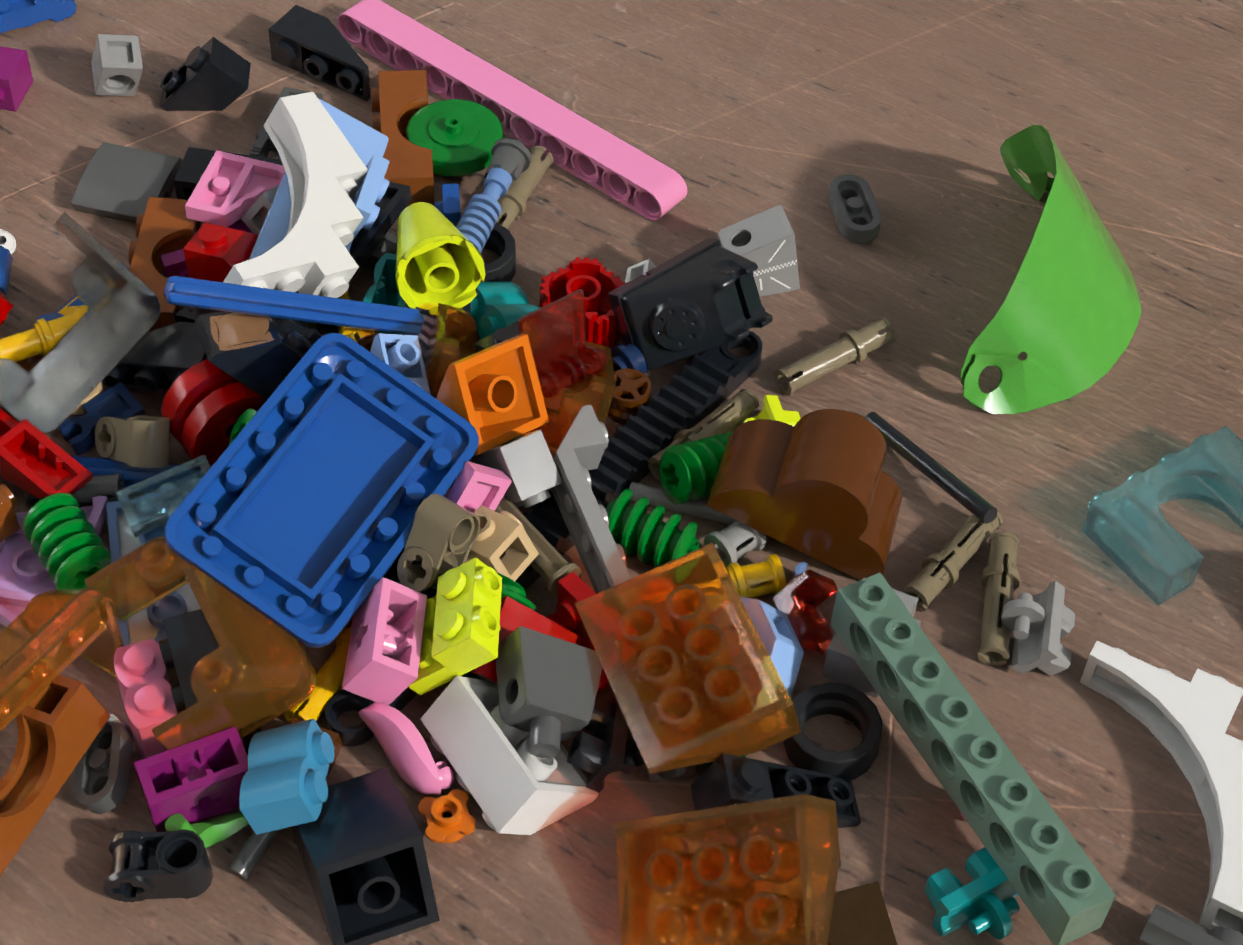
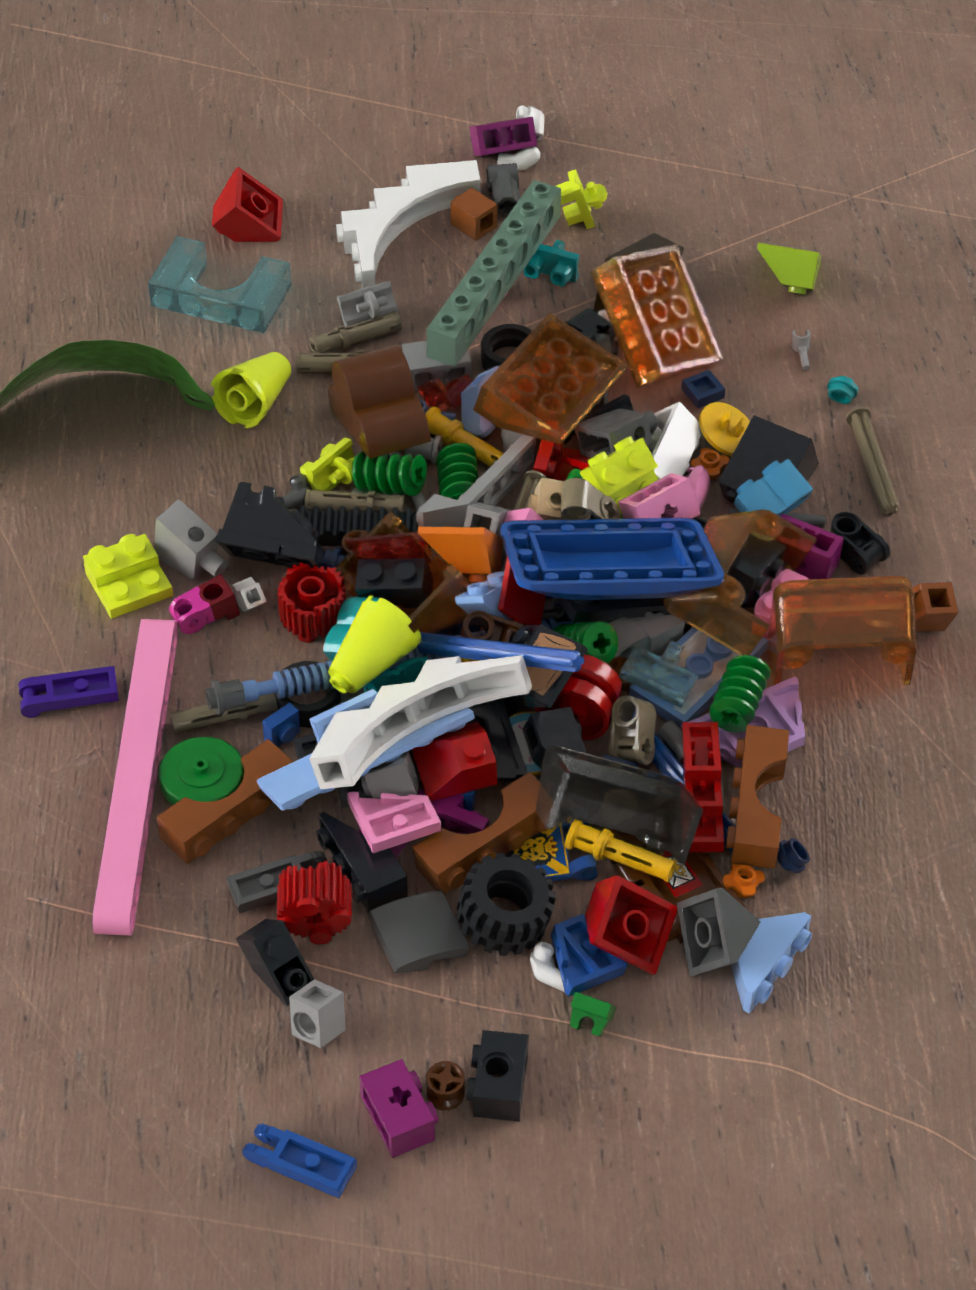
camera: 125 degrees left, 0 degrees up
black slope [268,5,371,101] -> none
dark tan pin [774,316,897,396] -> none
dark grey plate [828,175,882,243] -> none
black bar [865,412,998,524] -> none
none -> dark purple plate [18,666,119,718]
none -> neon yellow plate [83,534,173,619]
none -> leg [169,574,240,634]
none -> neon yellow cone [211,352,291,428]
none -> red brick [277,861,352,945]
none -> dark grey arm [282,474,311,510]
none -> dark orange brick [451,187,497,241]
none -> black tyre [456,853,556,956]
none -> dark blue plate [681,370,726,409]
none -> yellow piece [699,402,750,457]

